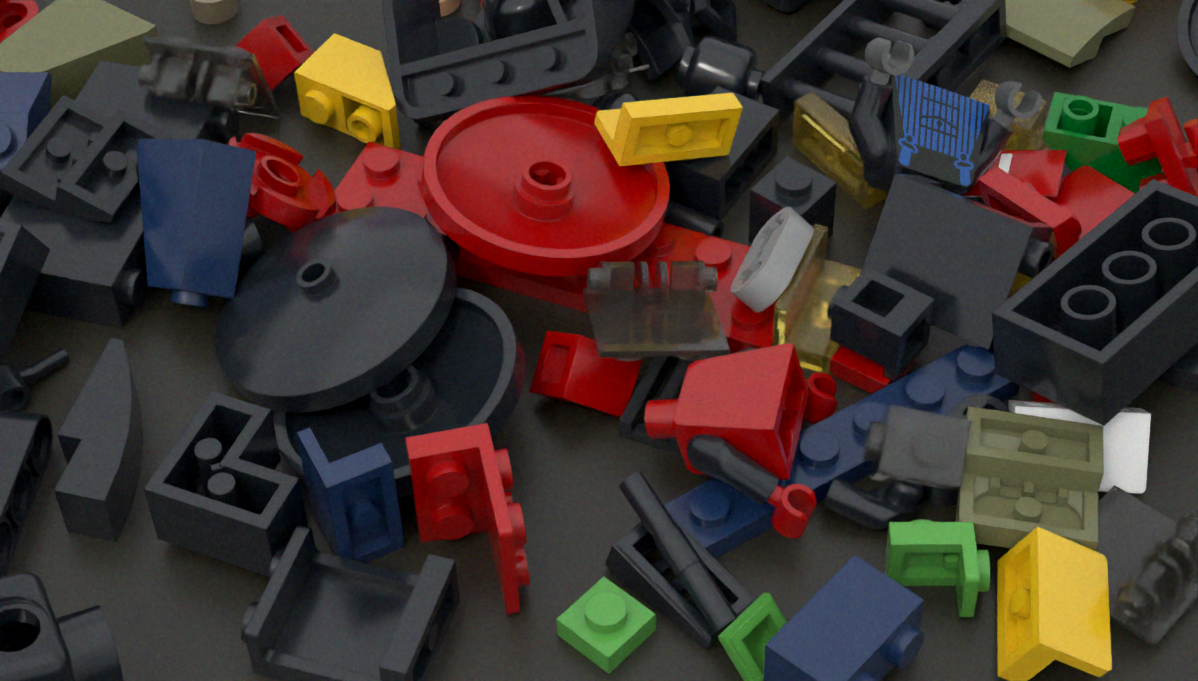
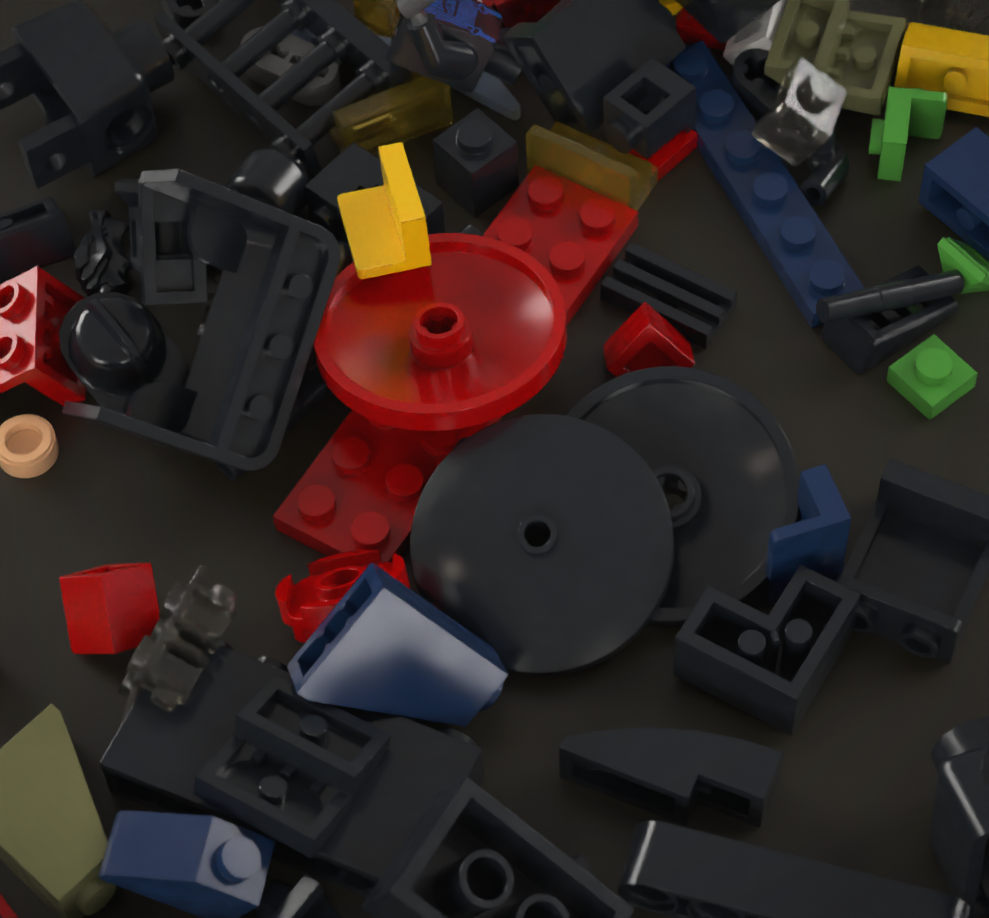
camera: 80 degrees left, 10 degrees up
yellow slope [294,33,401,149] -> none
red bracket [405,423,530,615] -> none
clear smoke hinge [582,261,730,362] -> none
red torso [644,343,838,539] -> none
light grey beam [730,207,814,313] -> none

